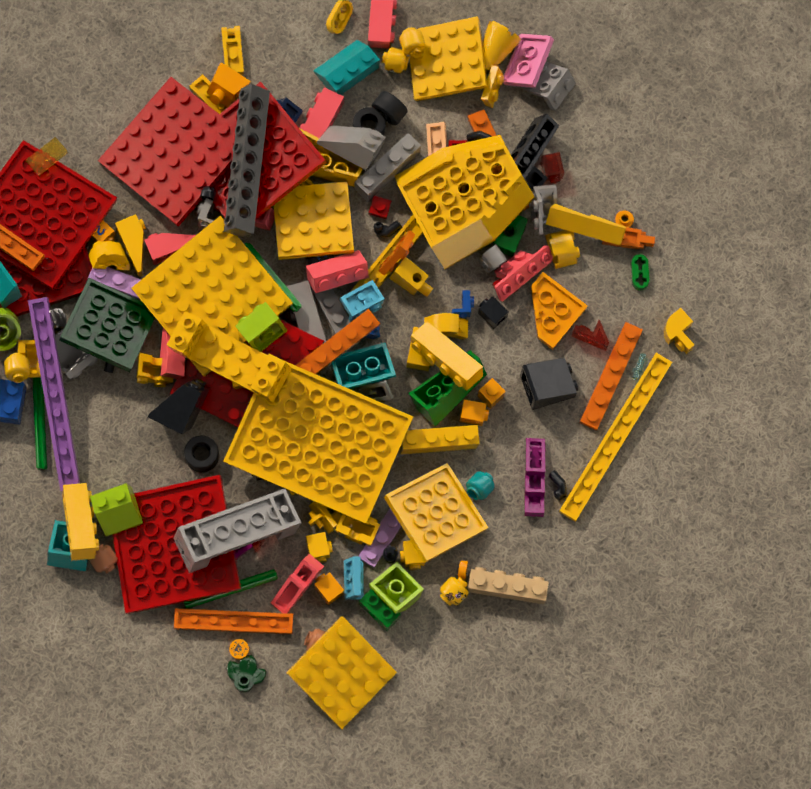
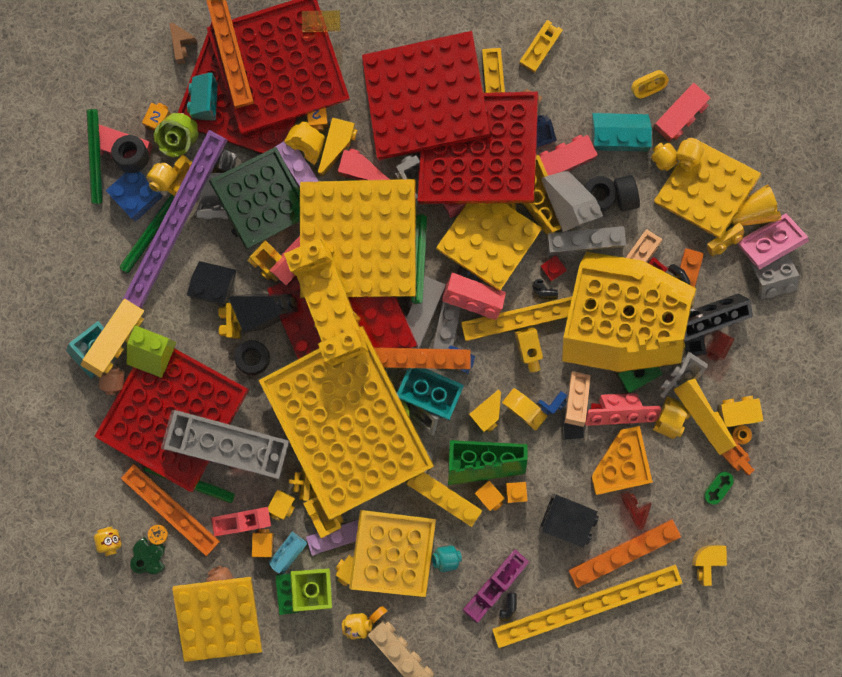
camera: 45 degrees right, 10 degrees up
black hinge [200,186,216,201] -> none
light orange torso [206,62,251,106] -> none
dark grey brick [224,84,270,238] -> none
lime slope [235,302,288,352] -> none
medium azure bracket [340,280,384,322] -> none
orange plate [378,230,415,275] -> none
black axle [383,545,398,563] -> none
yellow brick [411,321,483,391] -> none
light grey piece [479,245,507,273] -> none
clear light blue piece [632,353,647,380] -> none
none -> yellow head [94,526,122,556]
none -> black slope [187,261,236,306]
none -> yellow hips [218,303,242,339]
none -> light nougat plate [564,371,591,427]
none -> yellow brick [717,395,763,427]

